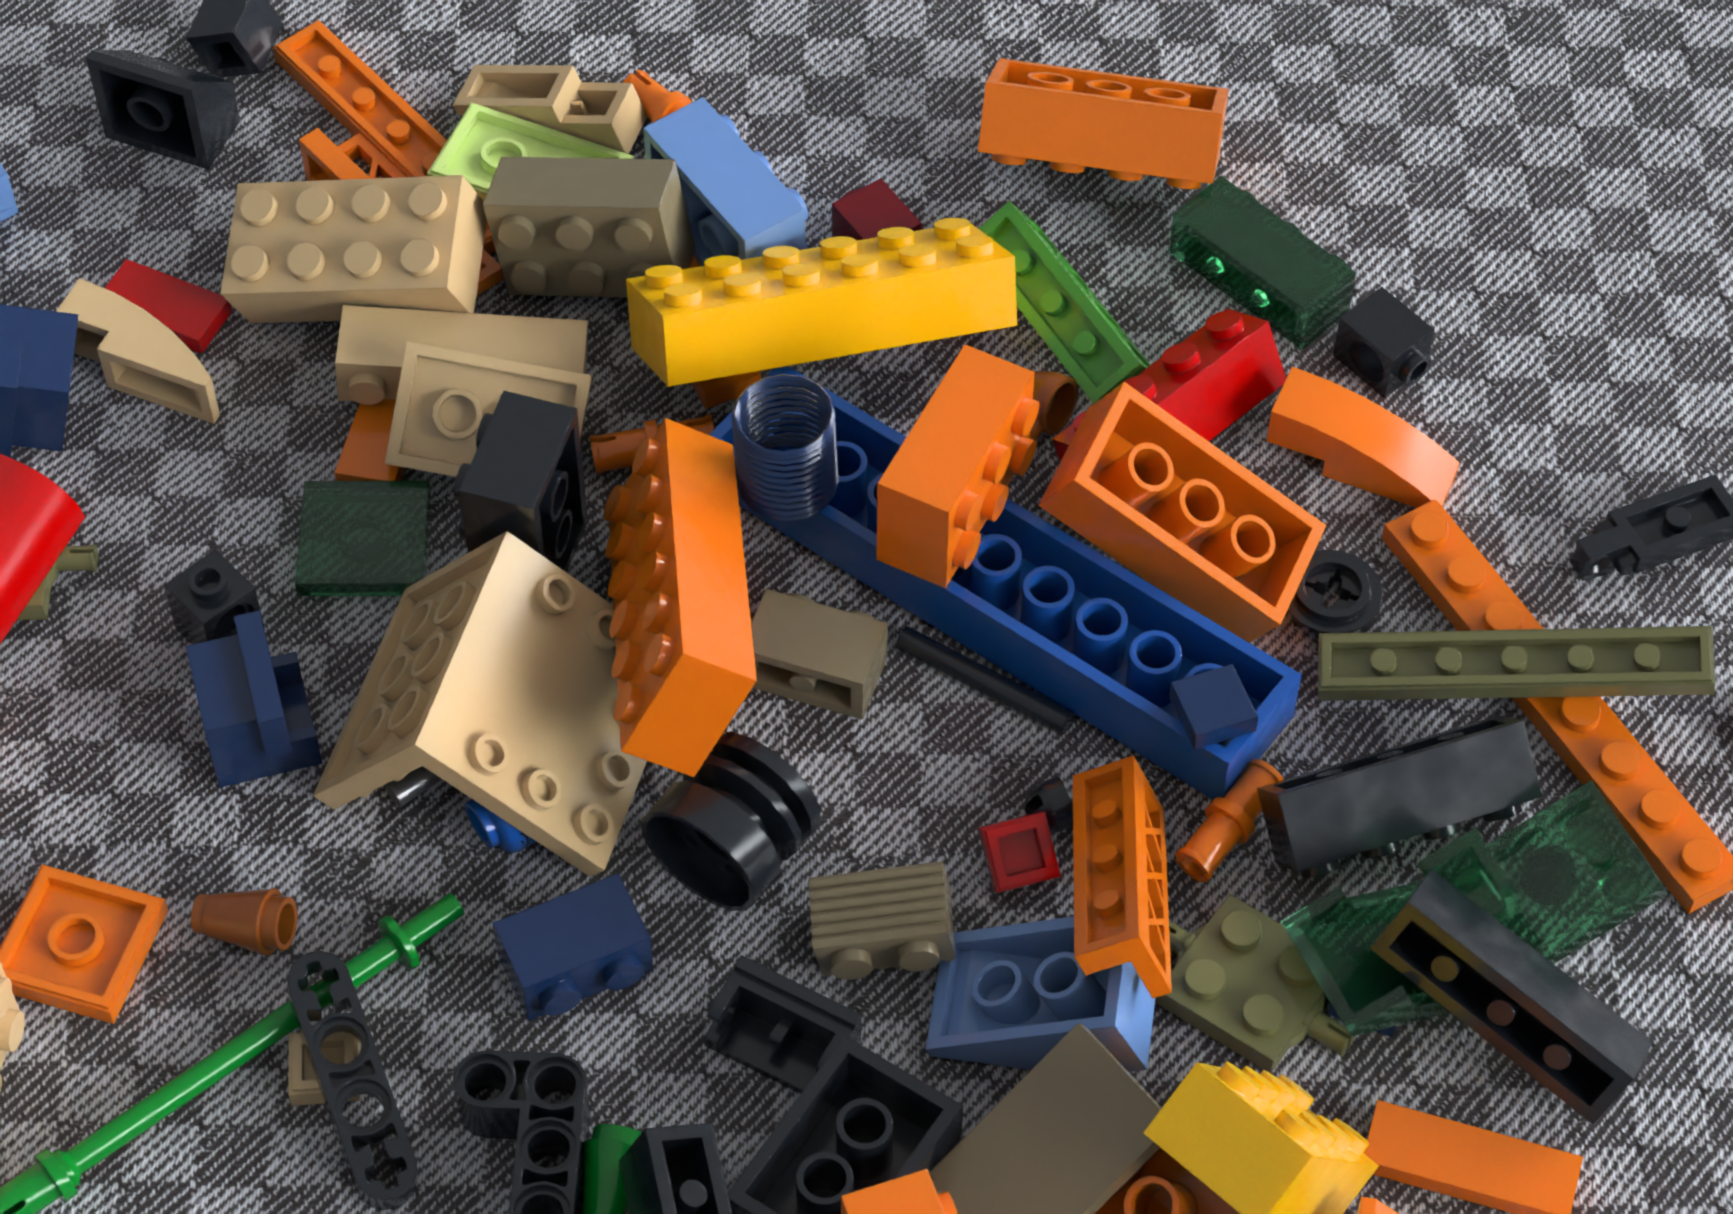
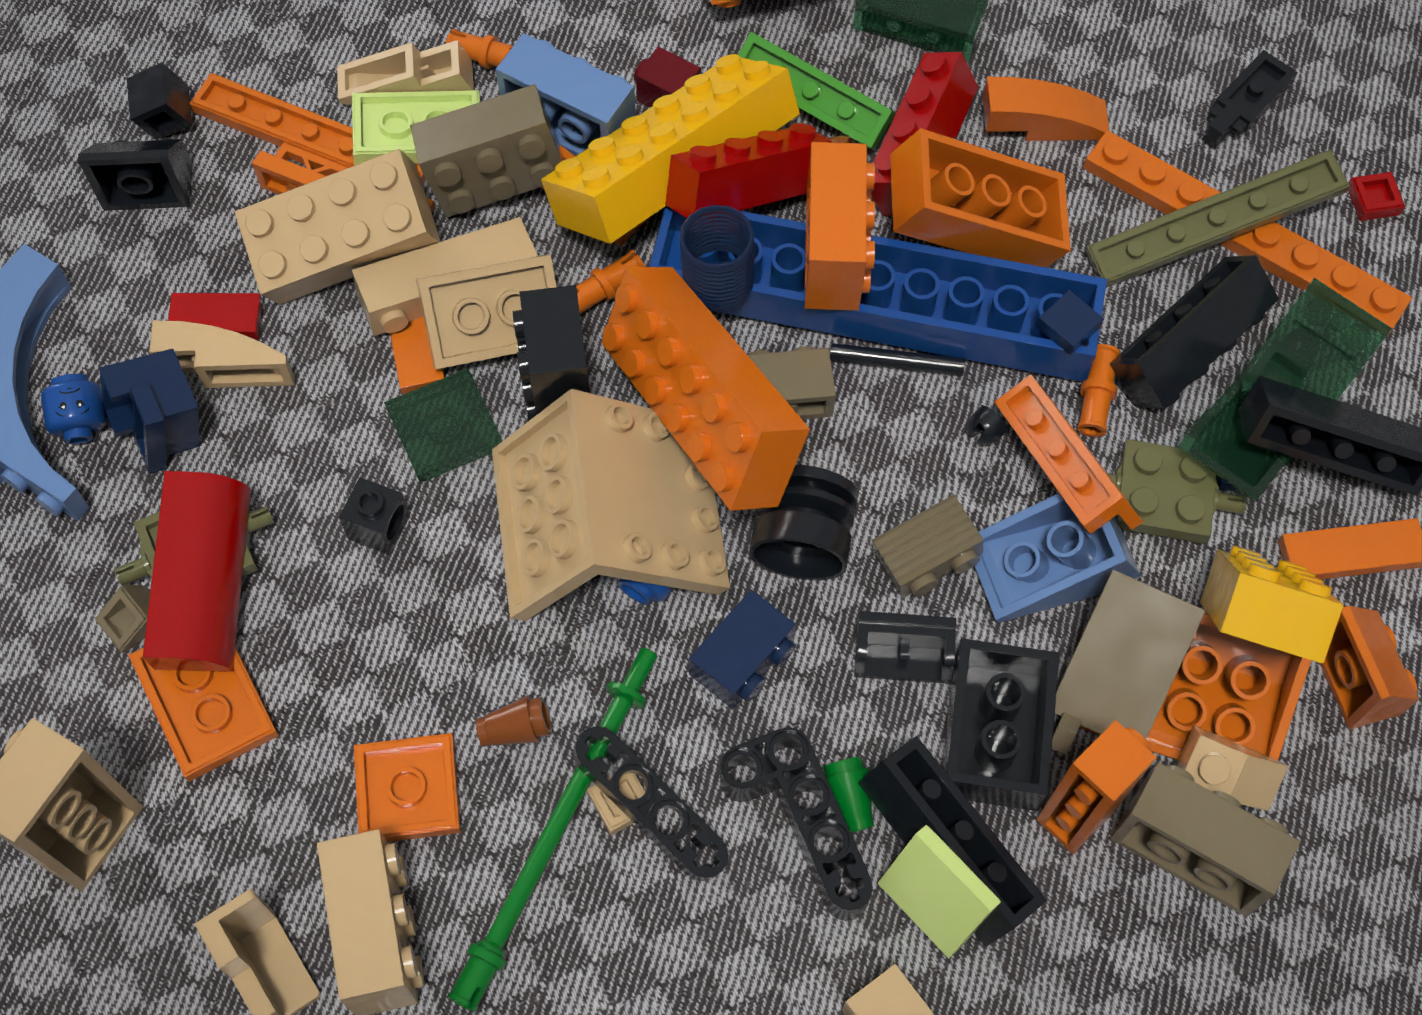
camera: 25 degrees left, 10 degrees up
dark blue plate [186,610,323,788] -> none
red tile [977,811,1061,893] -> none
black gear [1288,550,1383,639] -> none
black brick [1333,287,1435,399] -> none
none -> red brick [665,123,832,219]

